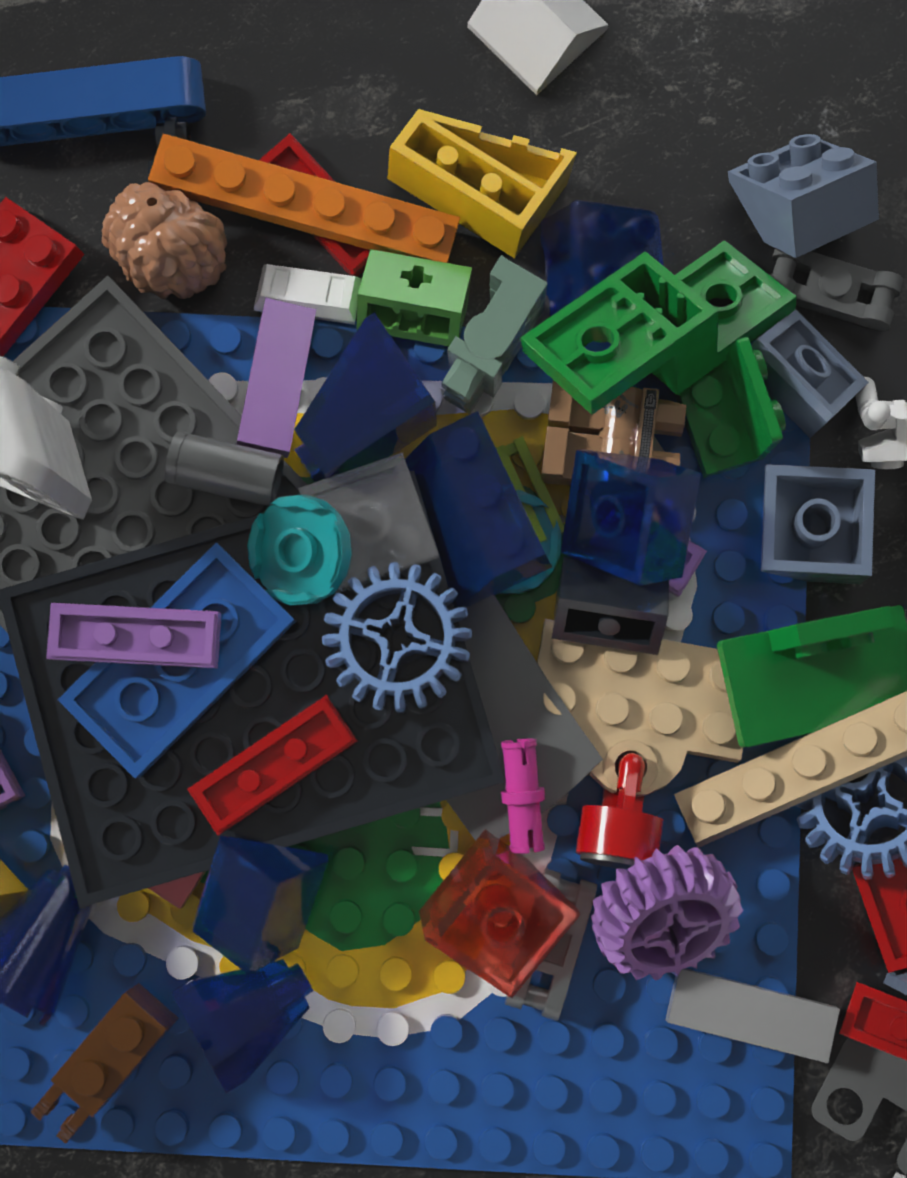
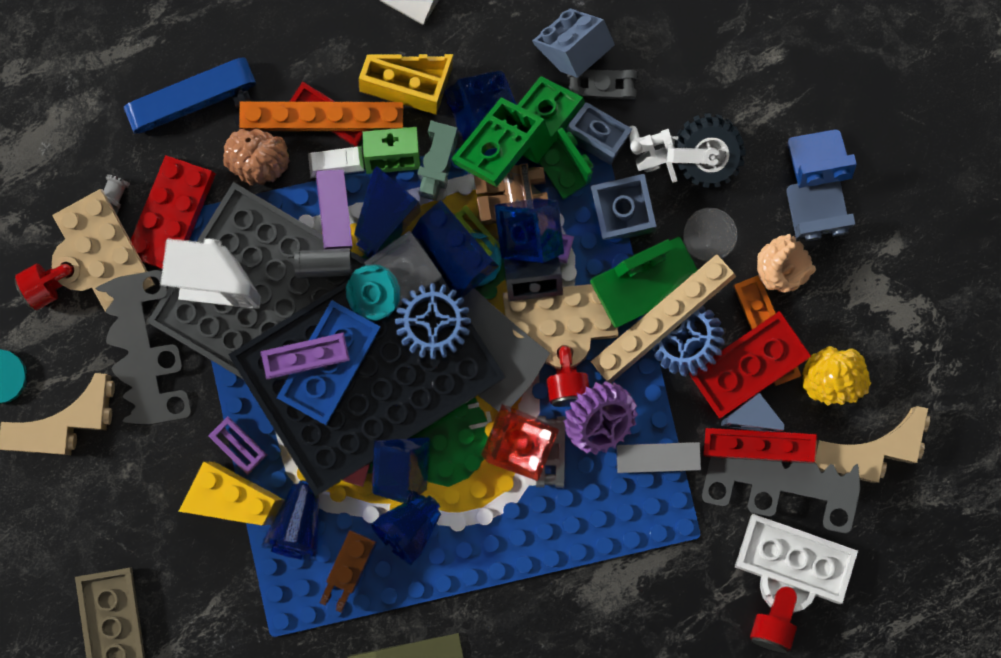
camera: 20 degrees left, 0 degrees up
red tile [187,695,358,836] -> none
dark pink pin [501,738,545,854] -> none

